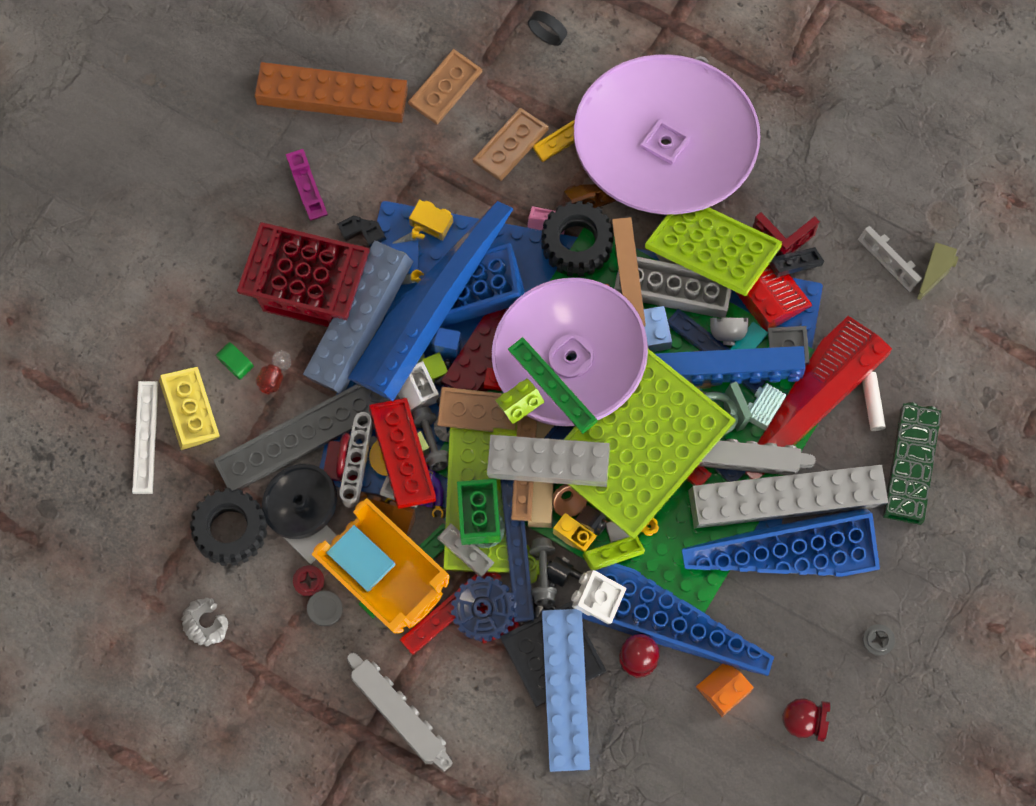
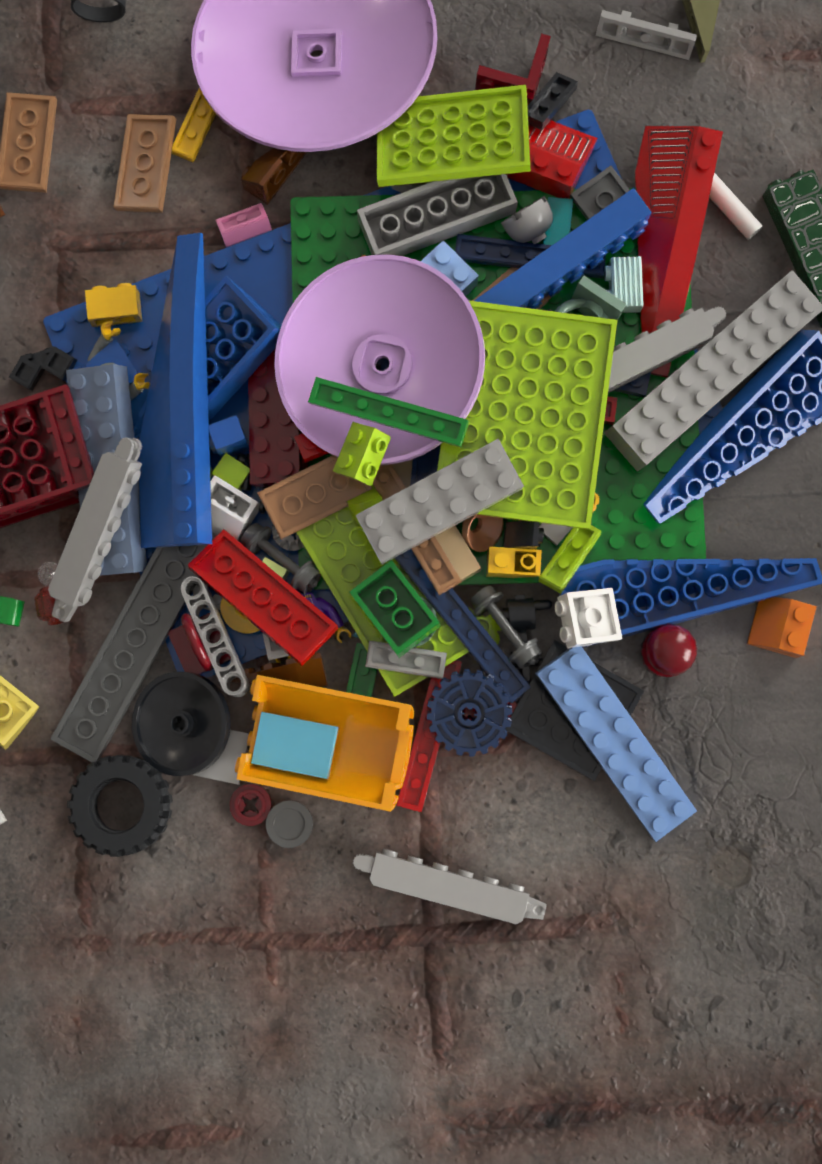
camera: 35 degrees left, 10 degrees up
light grey piece [181,597,228,646] -> none
black tyre [541,201,614,277] -> none
medium nougat tile [612,217,646,327] -> none
none -> light grey hinge [48,437,143,622]

